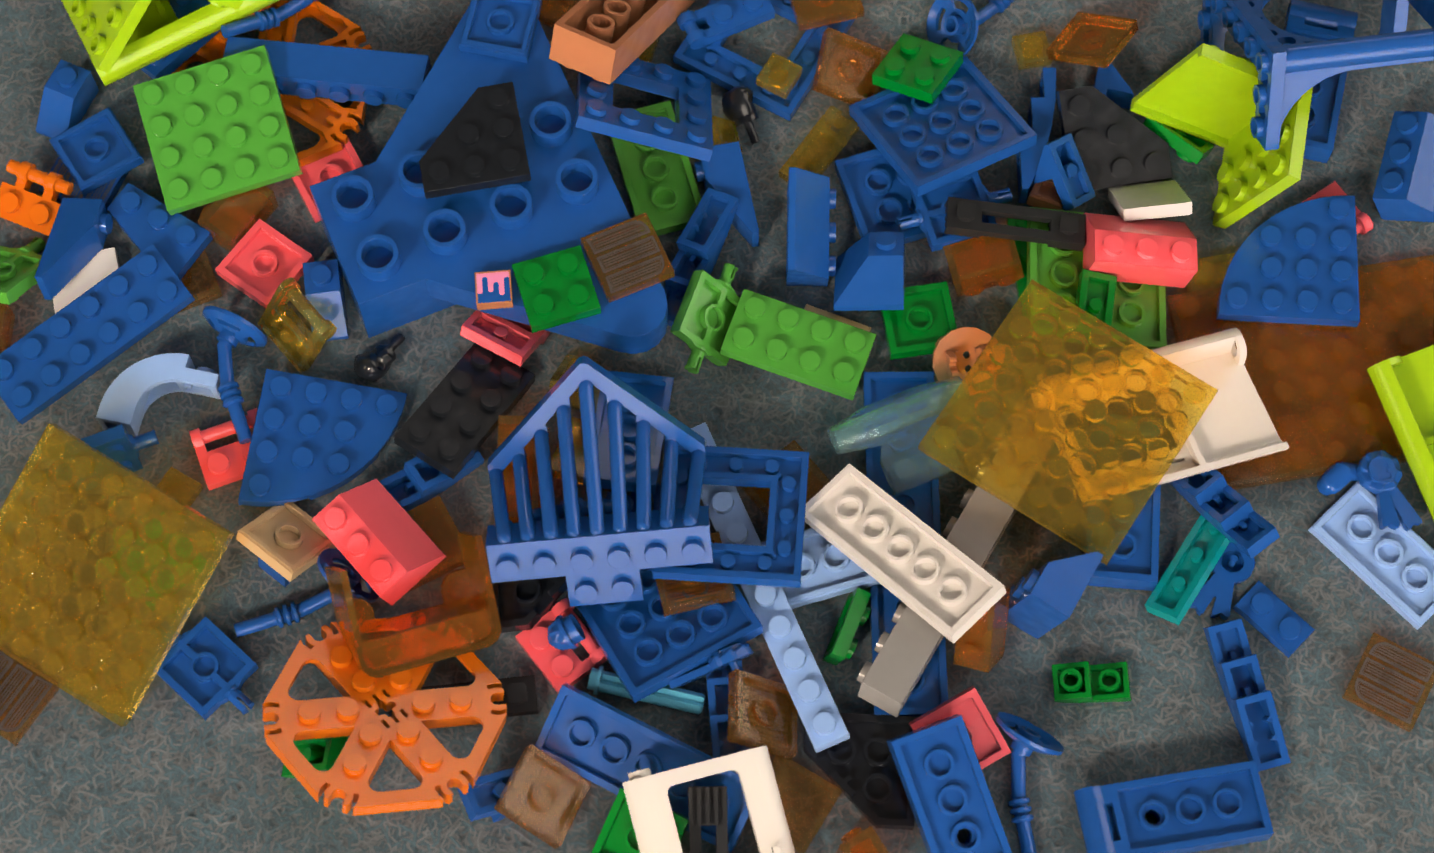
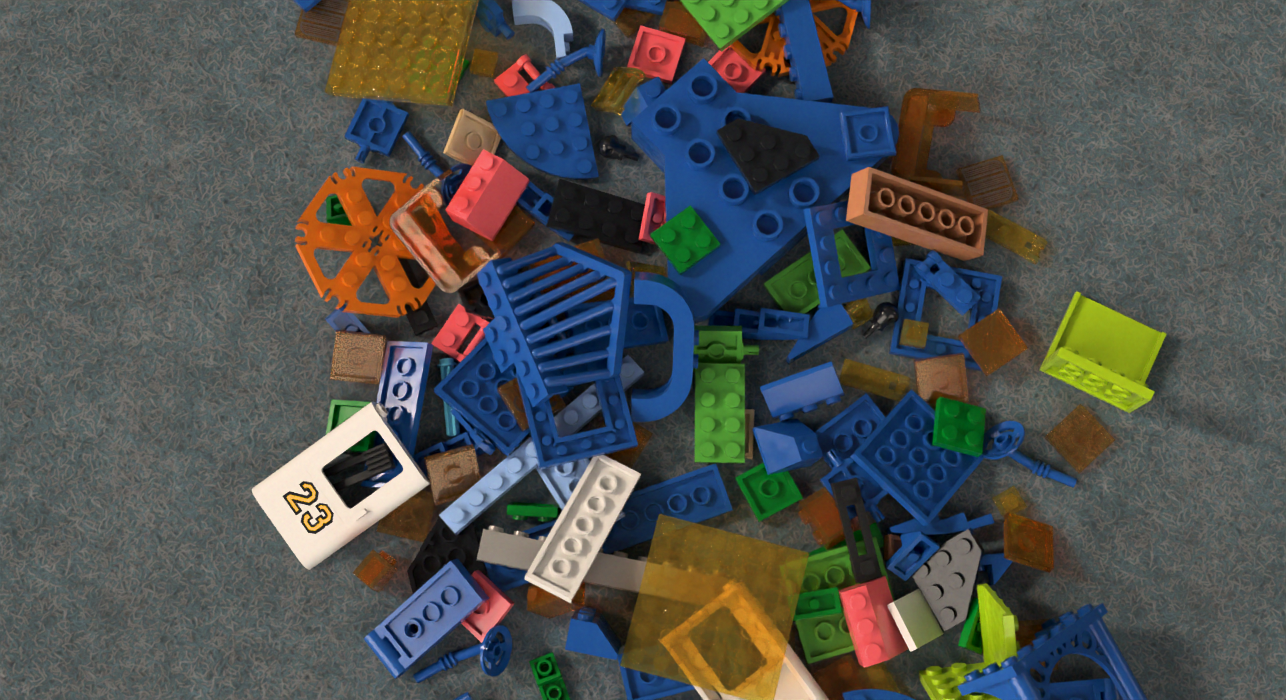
camera: 70 degrees right, 10 degrees up
tile [474,270,513,310] -> none
blue plate [548,613,585,650] -> none
tile [580,212,675,303] -> none
clear light blue plate [828,377,970,495] -> none
nougat plate [932,326,1002,397] -> none
none -> blue arch [631,272,699,422]

